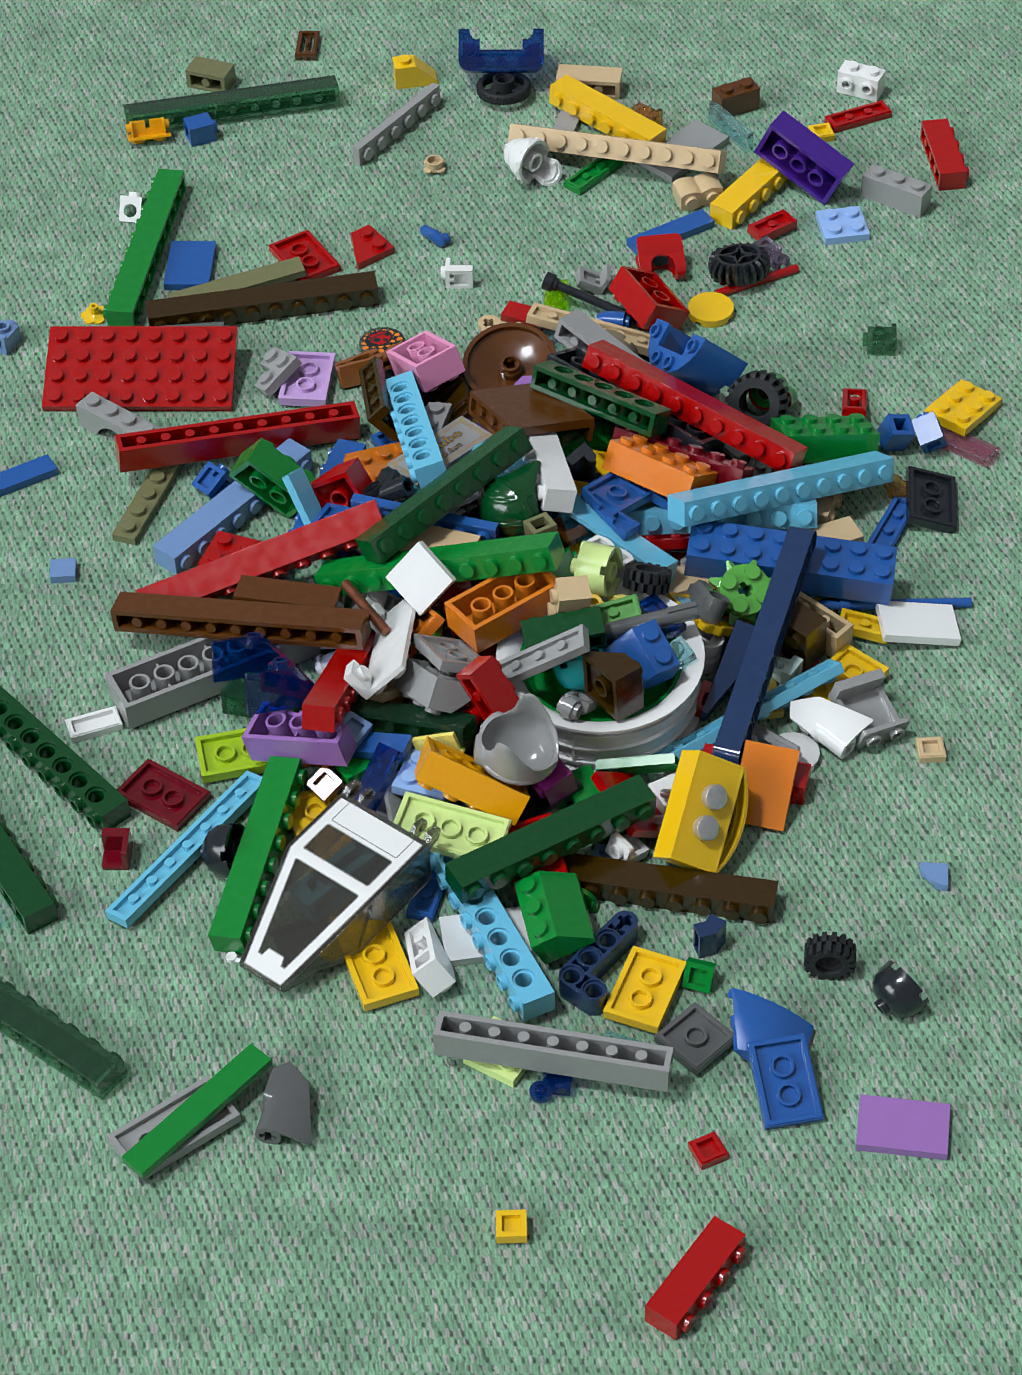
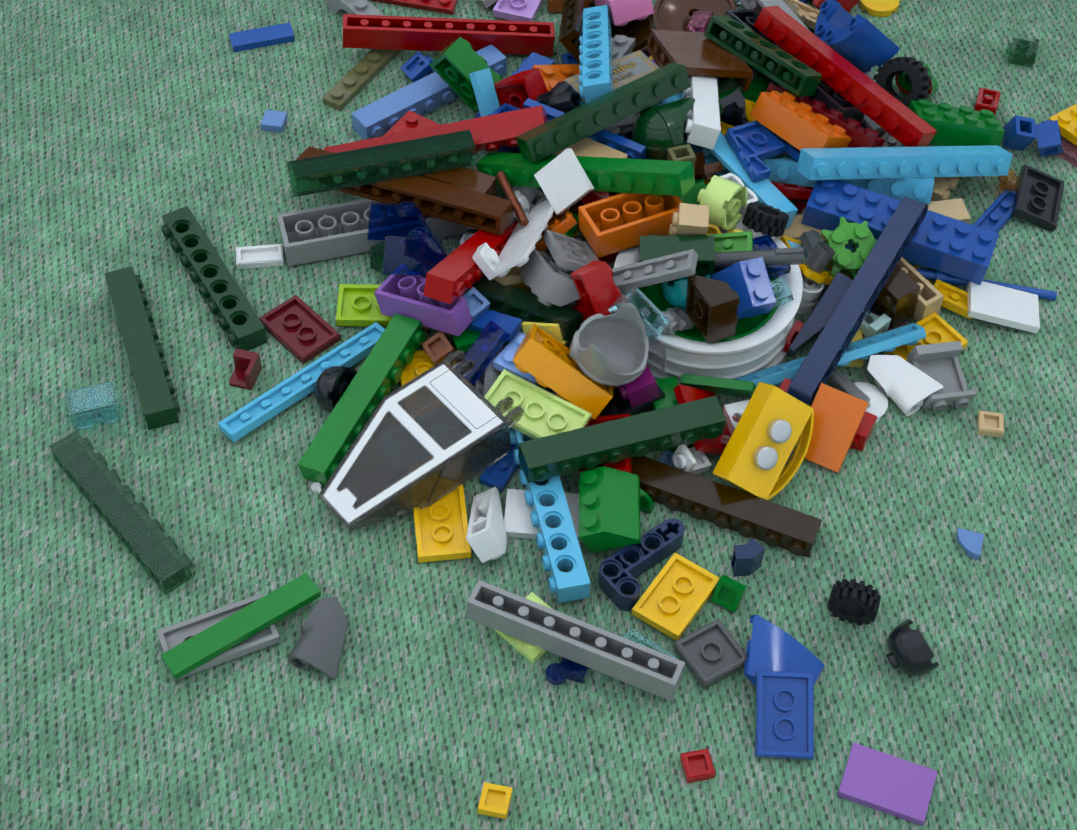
camera: 10 degrees right, 5 degrees up
none -> clear green brick [287,130,477,197]
none -> clear light blue brick [608,286,670,342]
none -> clear pink tile [687,11,715,32]

